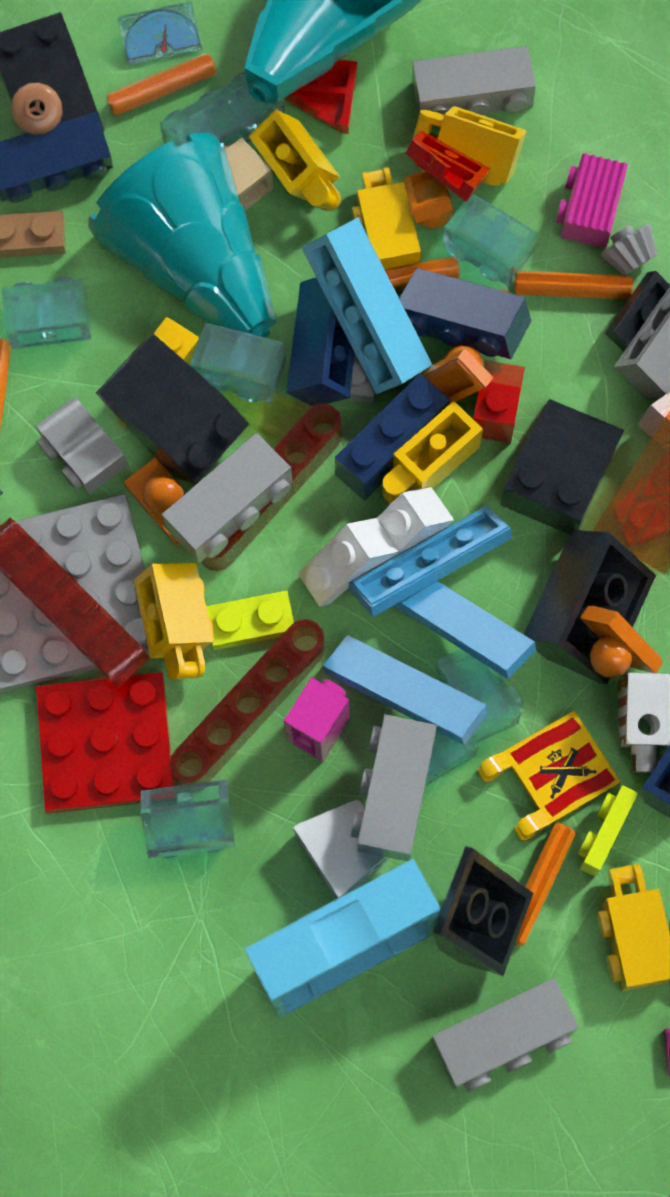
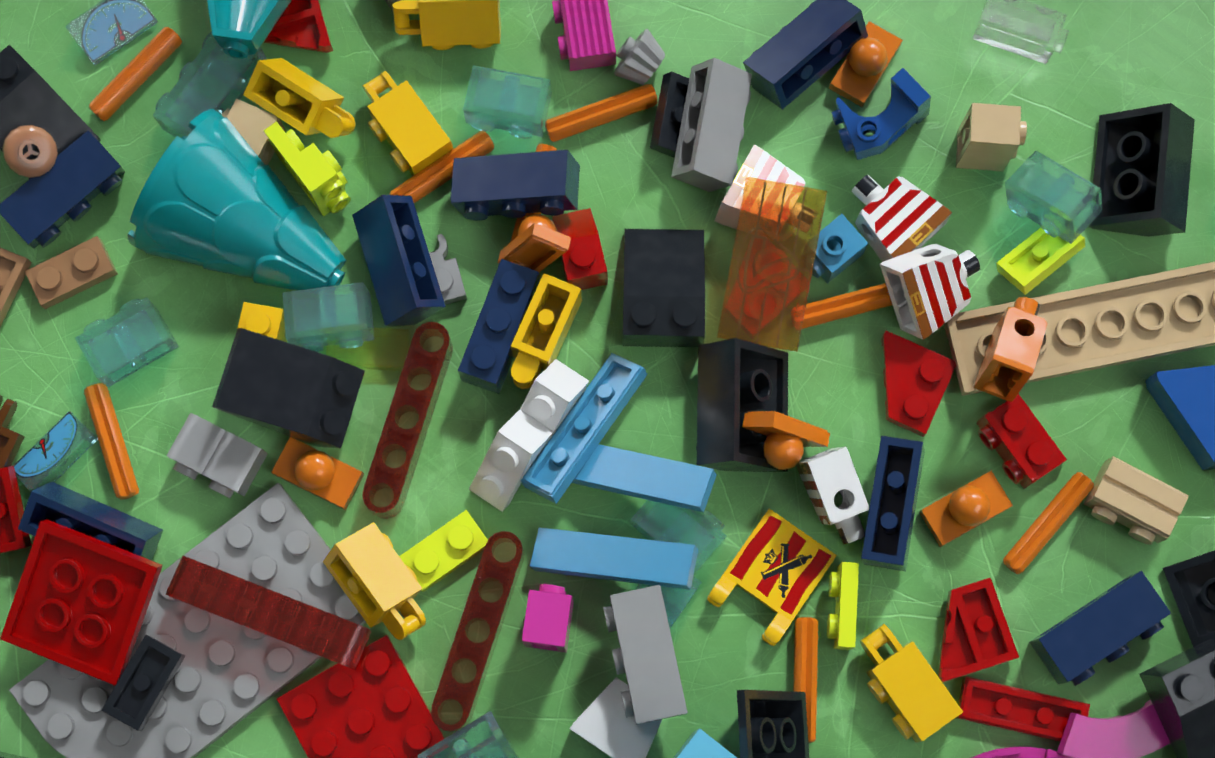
camera: 25 degrees left, 5 degrees up
light grey brick [162,433,292,563] -> none
medium azure brick [301,218,432,394] -> none
orange tile [403,170,454,230] -> none
red wing [405,131,490,202] -> none
none -> neon yellow plate [263,121,351,217]

